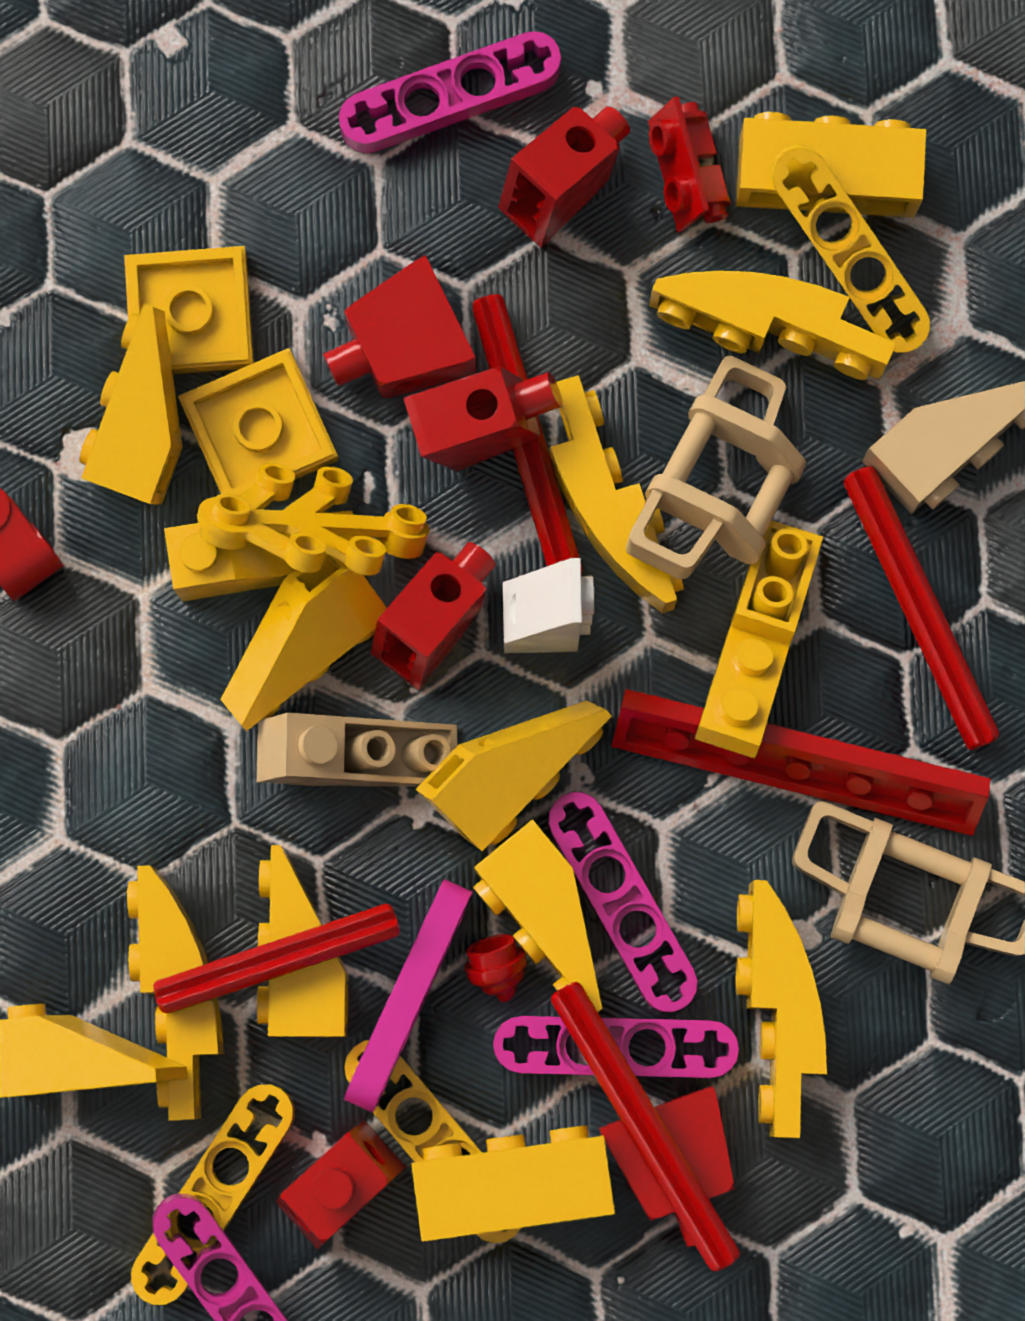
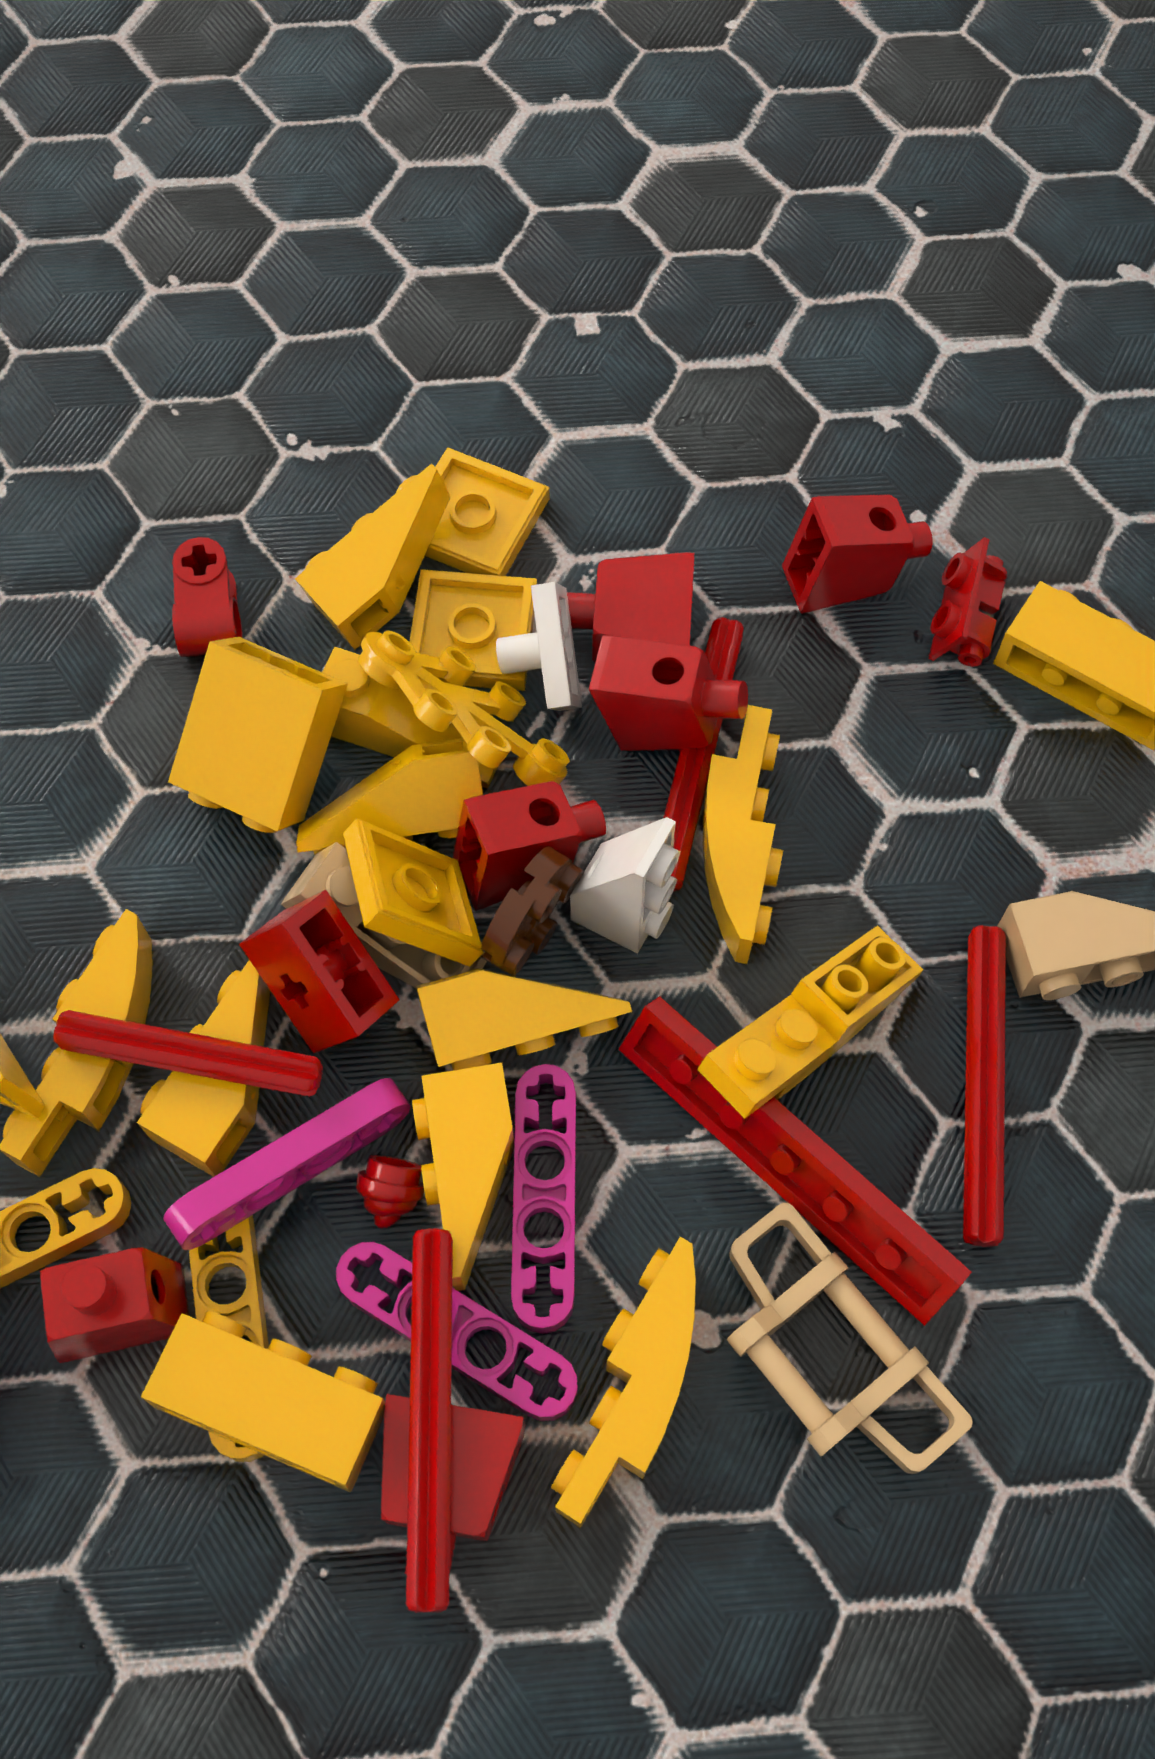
camera: 30 degrees right, 15 degrees down
dark pink beam [339,31,561,153] -> none
tan bar [625,356,806,579] -> none
yellow slope [649,271,897,380] -> none
yellow beam [771,145,930,353] -> none
none -> yellow brick [168,637,348,833]
none -> red brick [239,890,400,1053]
none -> yellow tile [343,819,484,967]
none -> reddish brown plate [481,846,584,976]
none -> white tile [496,582,582,711]

